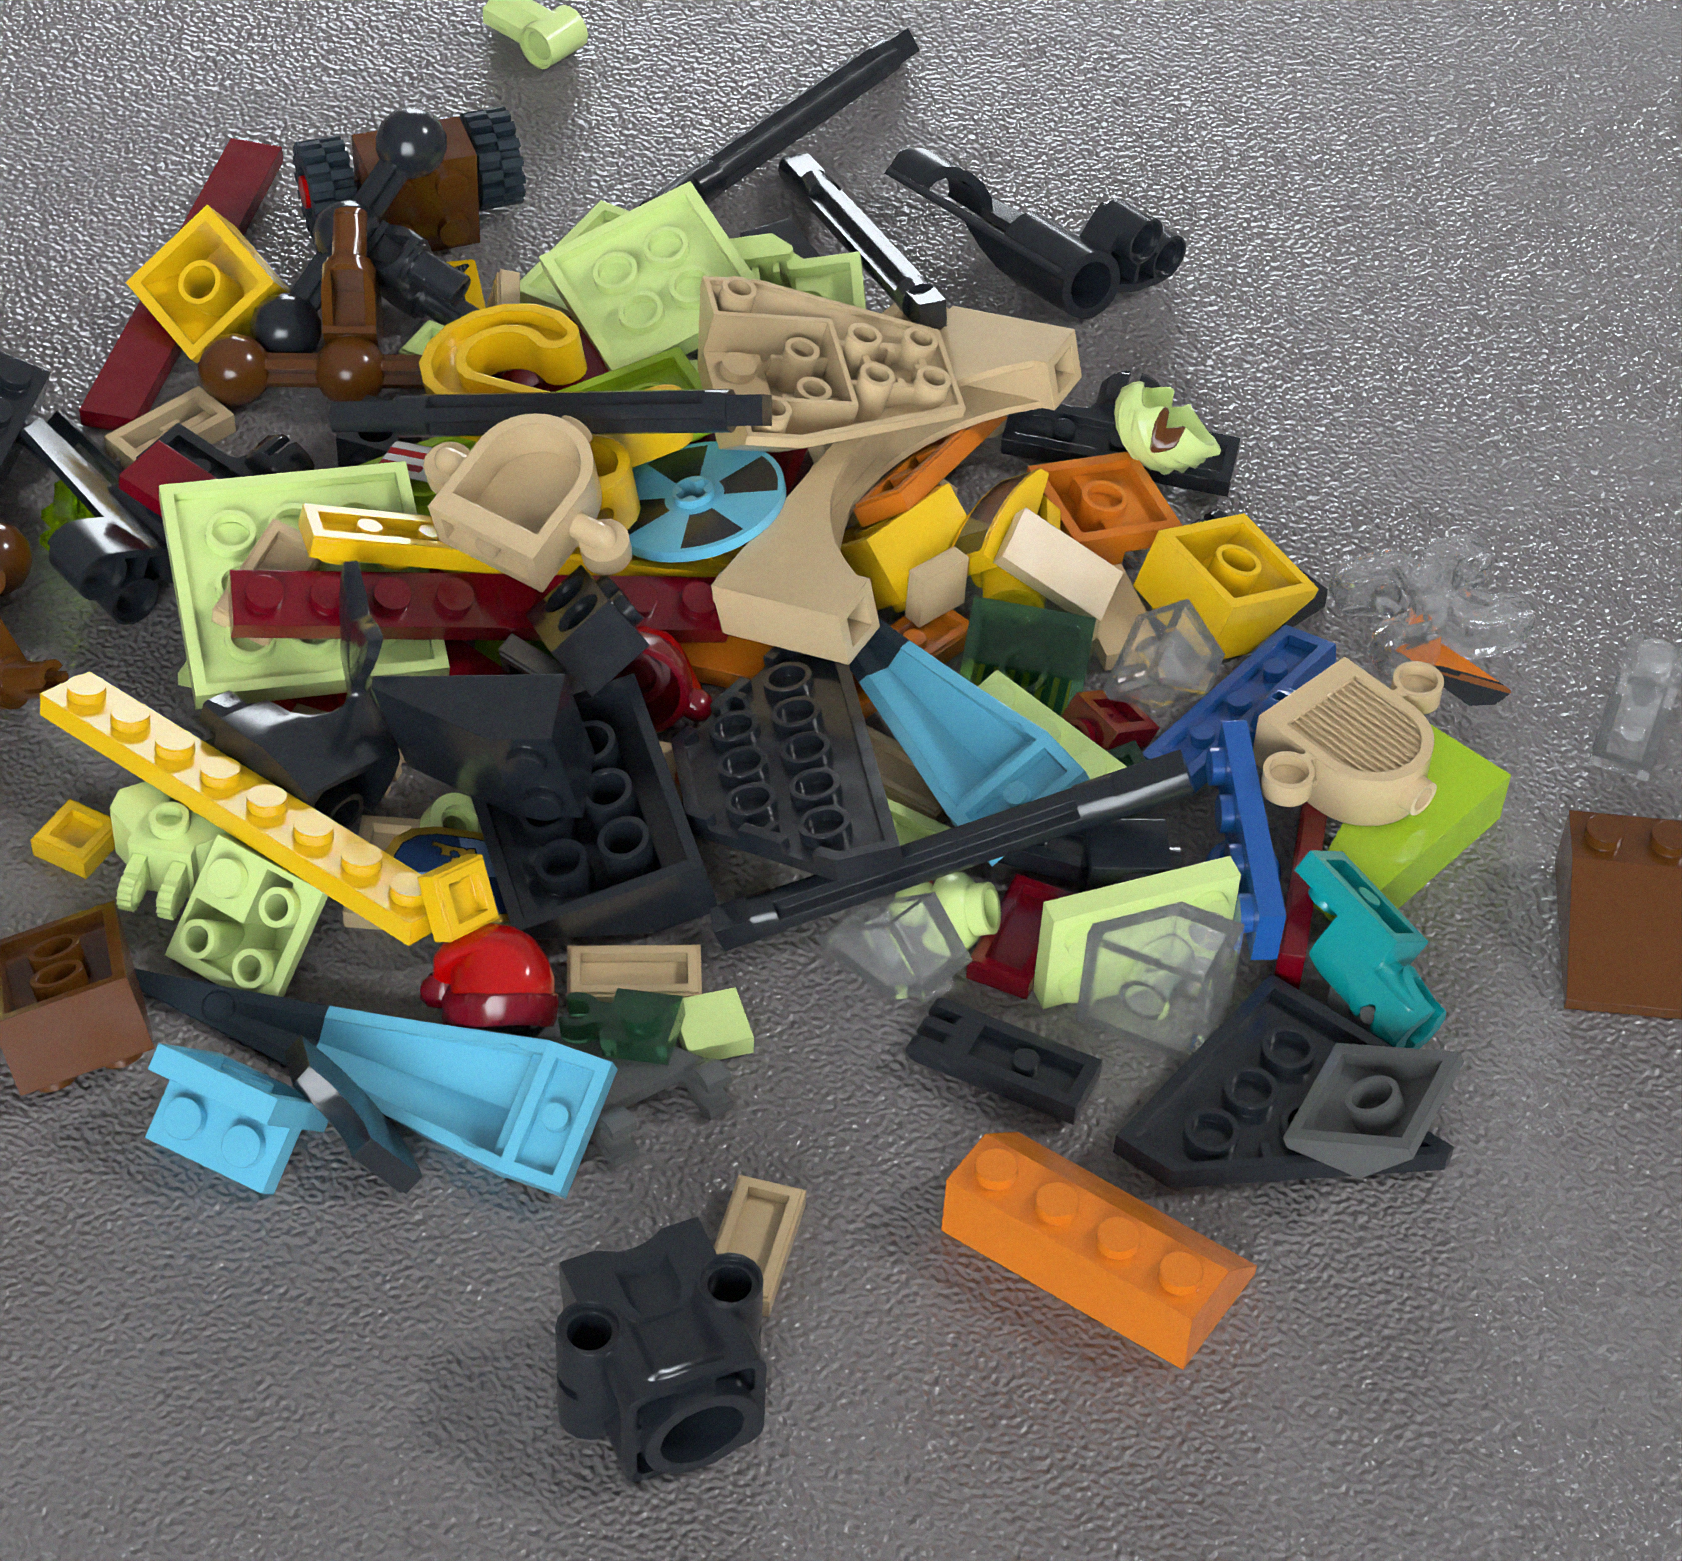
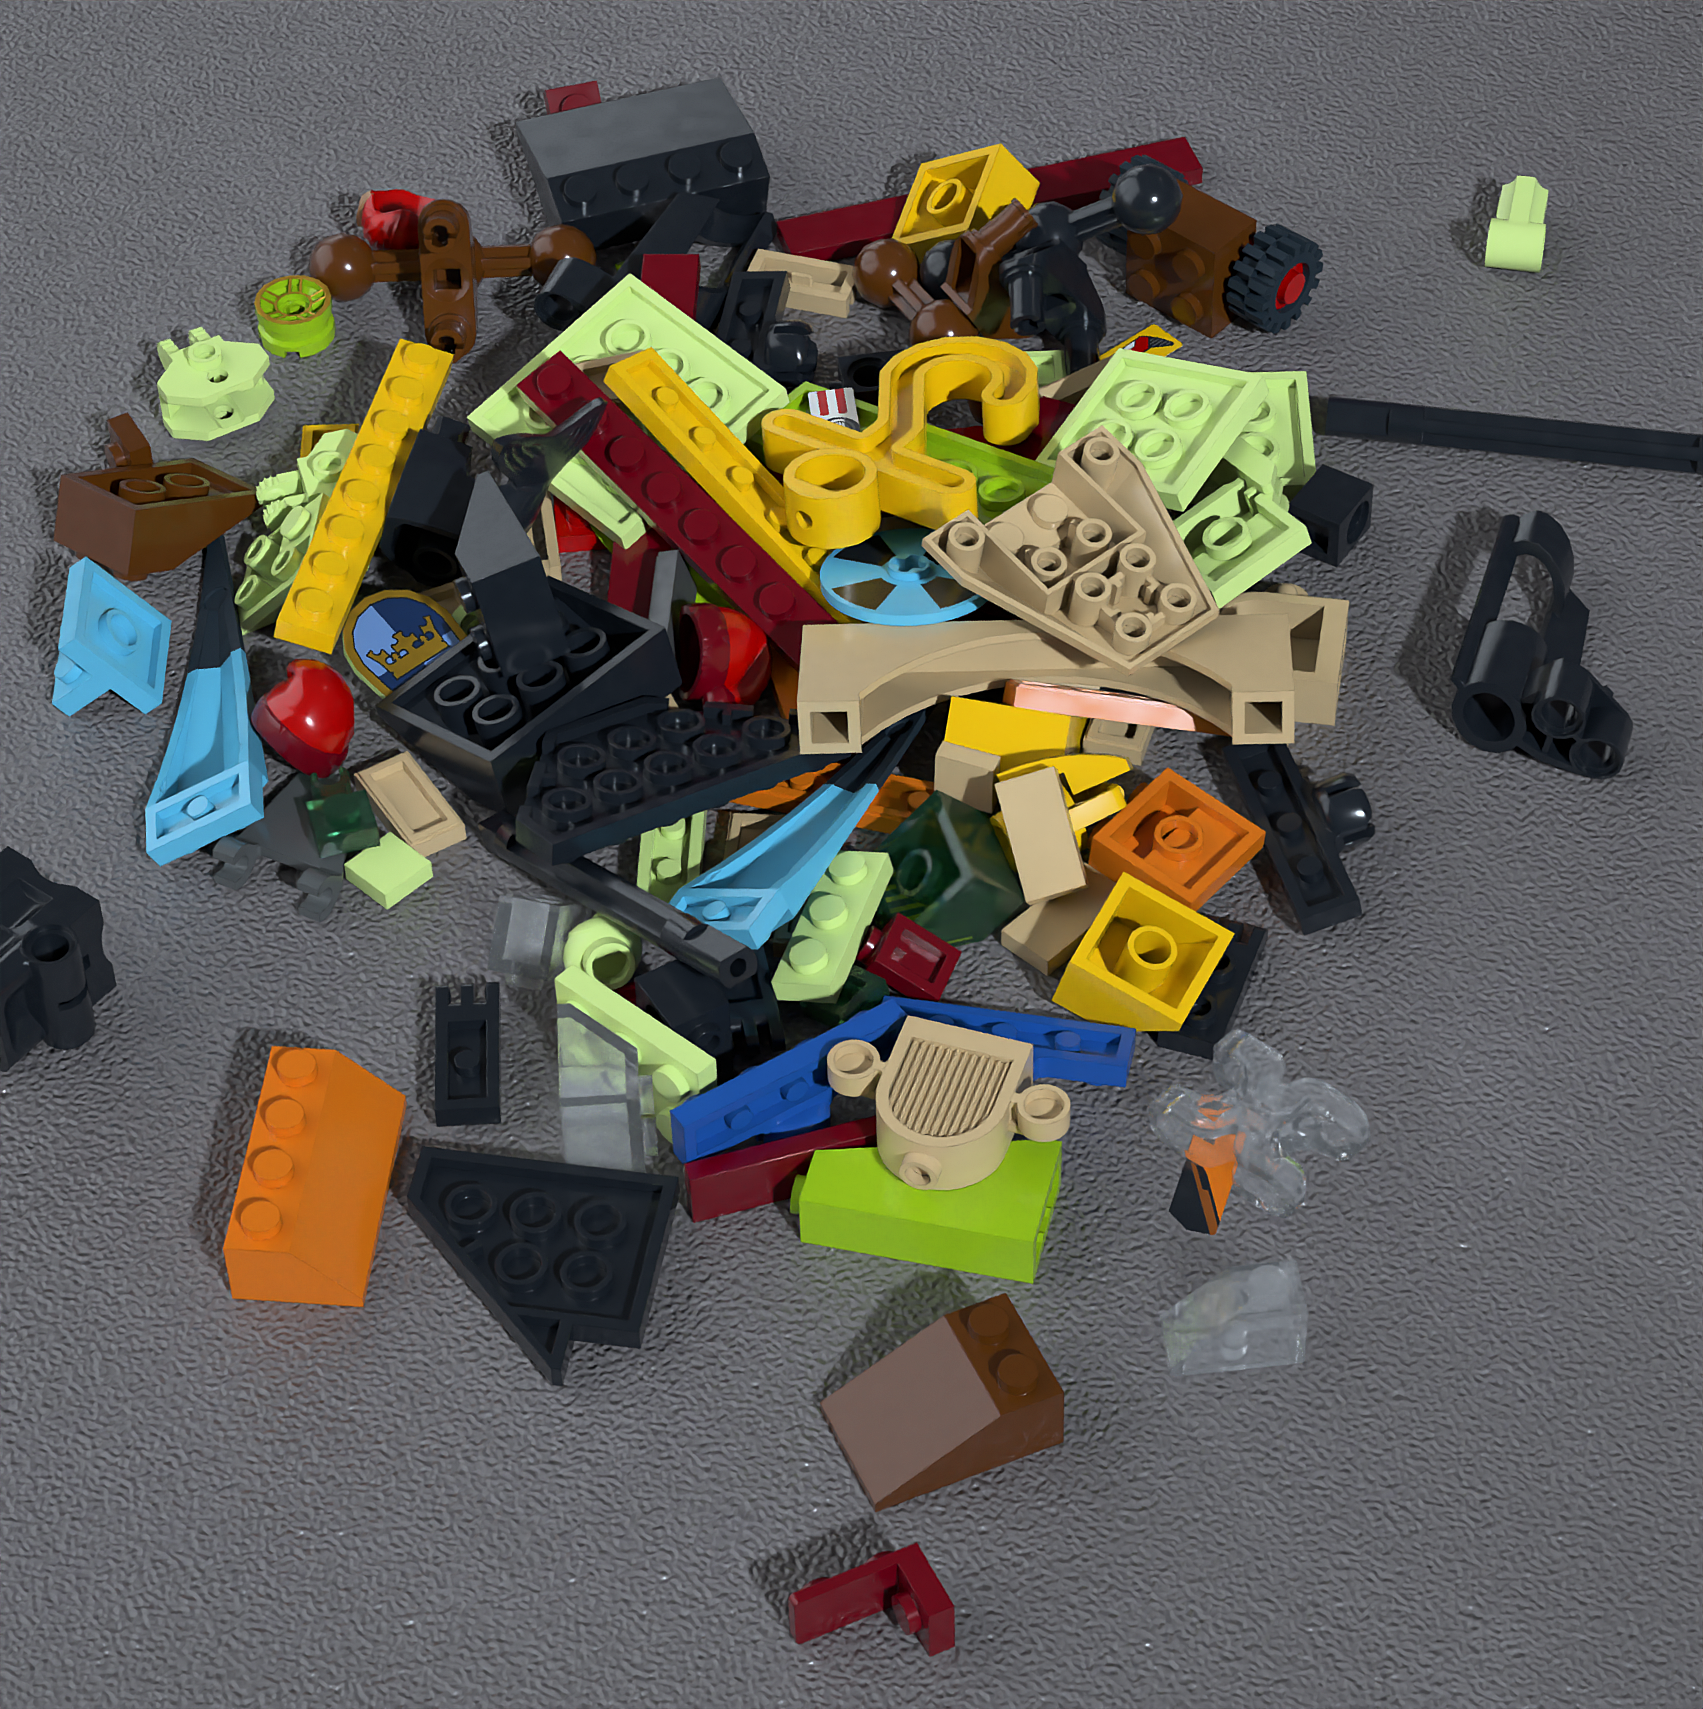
camera: 65 degrees right, 0 degrees up
black tile [285,1035,423,1194] -> none
black piece [329,389,772,437] -> none
yellow tile [417,854,499,942] -> none
tan piece [423,413,632,593] -> none
black brick [525,565,650,697] -> none
tan tile [713,1175,807,1317] -> none
black piece [778,152,947,329] -> none
clear slope [1103,599,1225,708] -> none
yellowish green hair [1114,381,1221,475] -> none
dark grey slope [1283,1043,1464,1178] -> none
teal plate [1294,850,1447,1049] -> none

